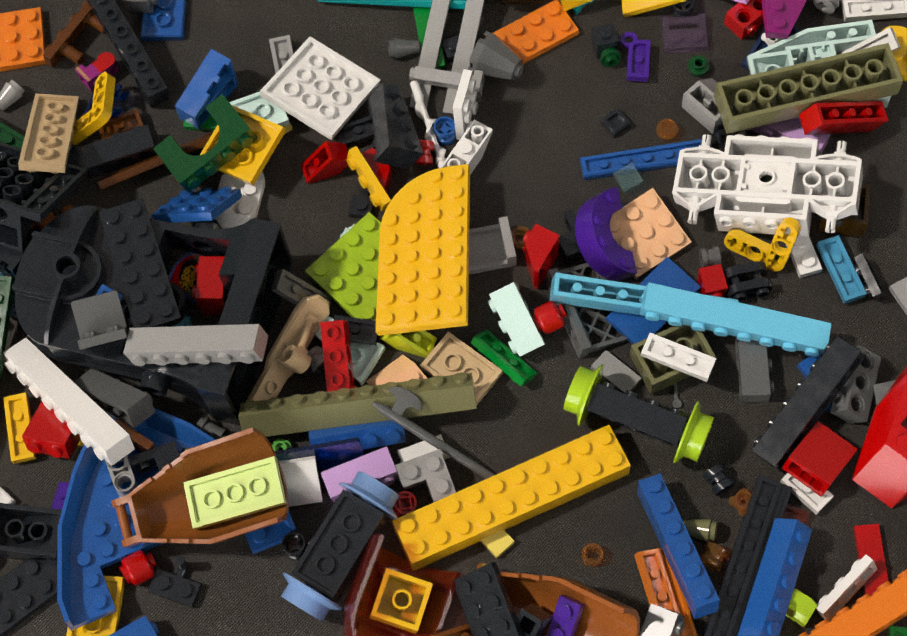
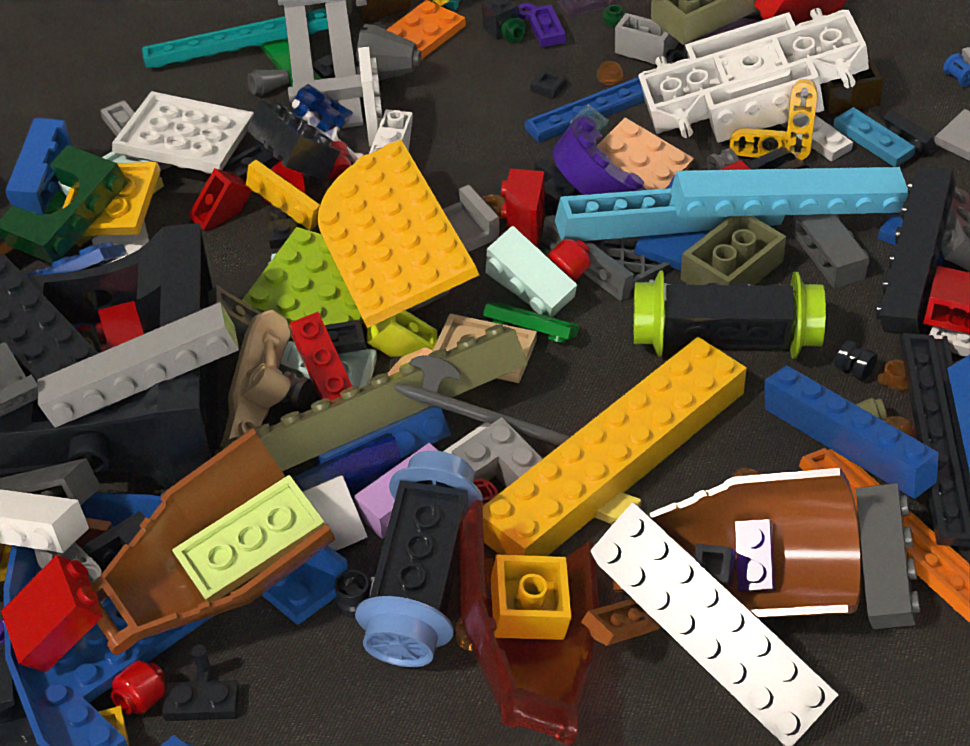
camera: 25 degrees left, 20 degrees down
blue wheel [434,116,456,146] -> none
white plate [641,333,716,382] -> none
none -> red brick [1,555,103,673]
none -> clear blue plate [293,84,353,133]

